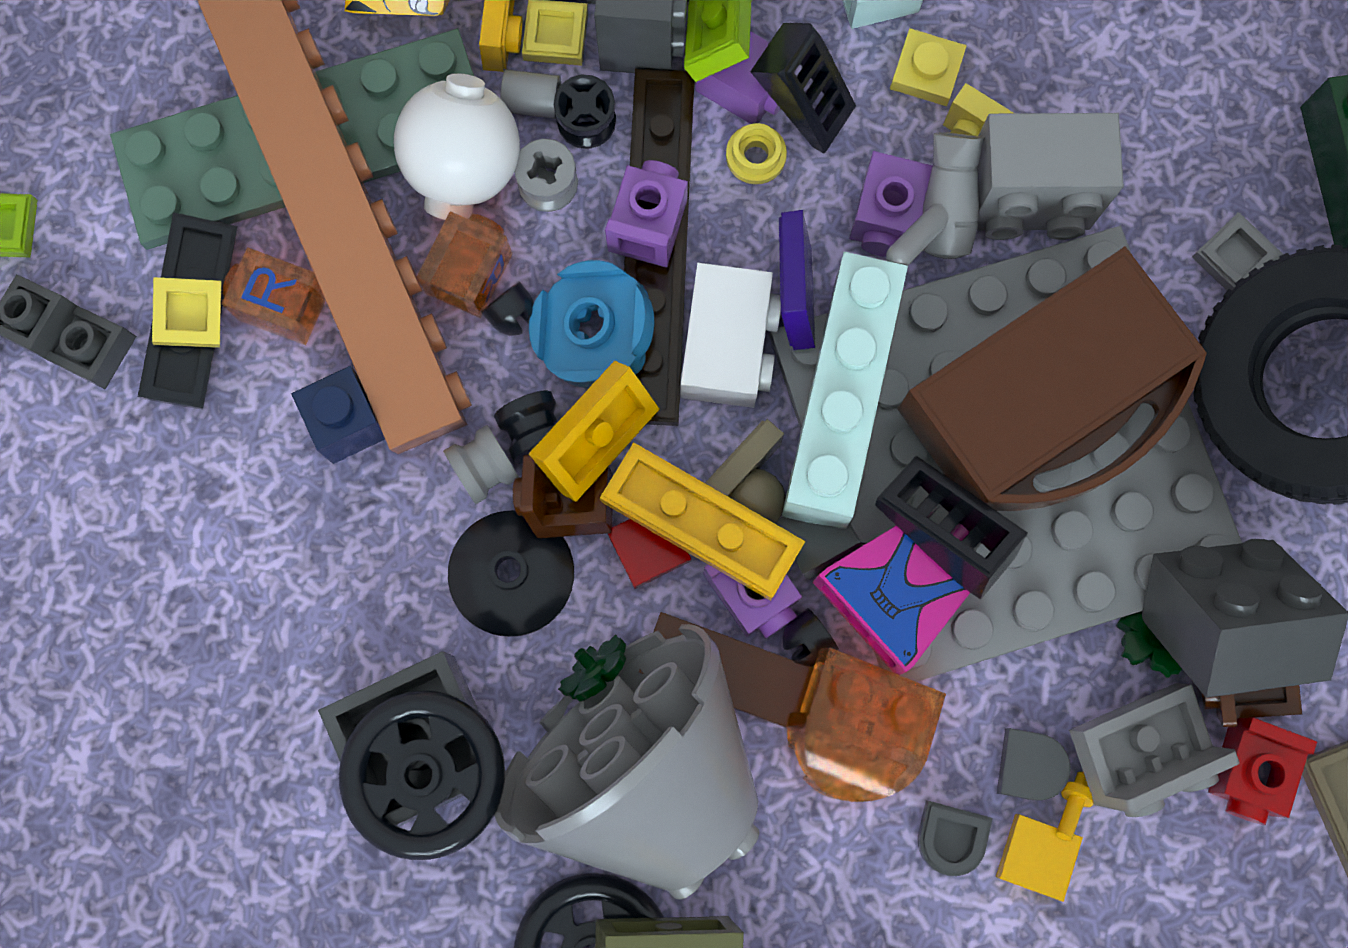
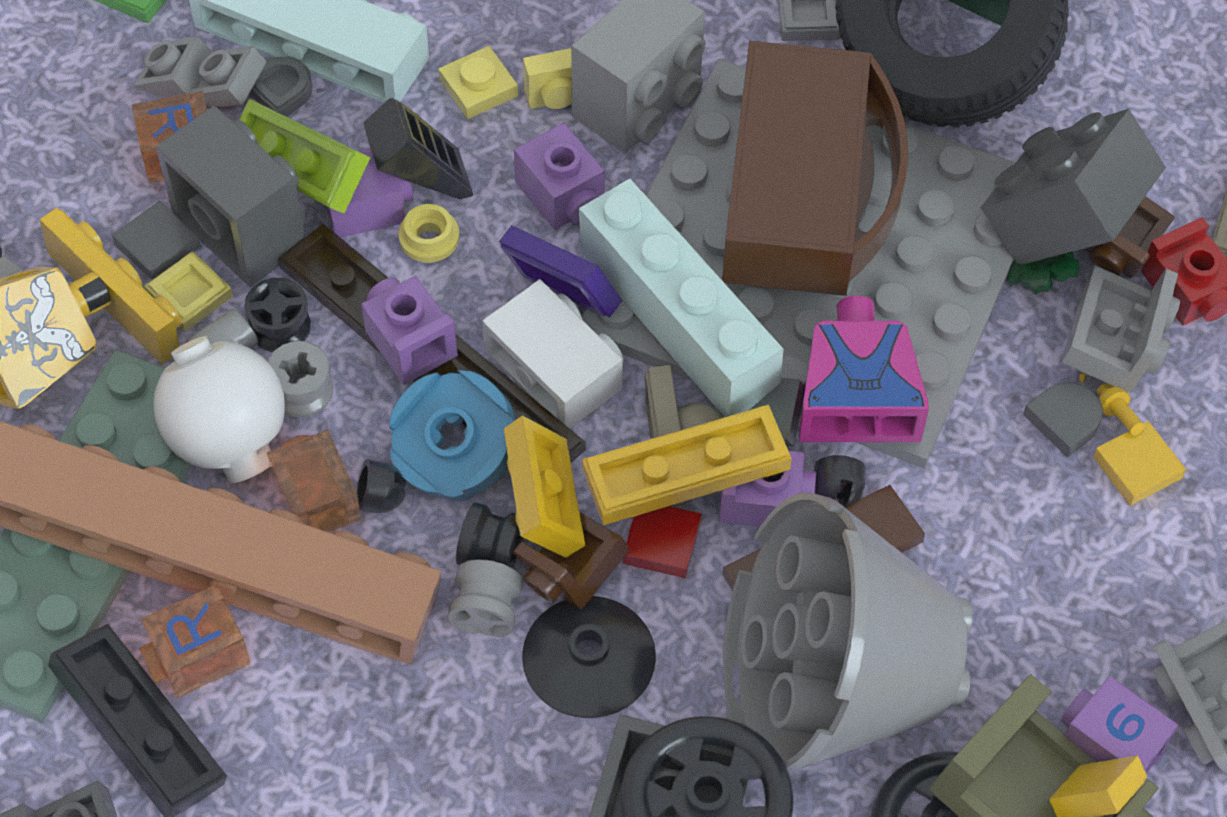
camera: 50 degrees left, 20 degrees down
light yellow plate [152,277,221,347] -> none
dark blue brick [291,366,385,464] -> none
dark green plant [558,634,626,702] -> none
clear orange slope [787,647,946,802] -> none
black slope [875,456,1028,600] -> none
light grey piece [886,132,984,266] -> none
dark grey tile [918,800,993,876] -> none

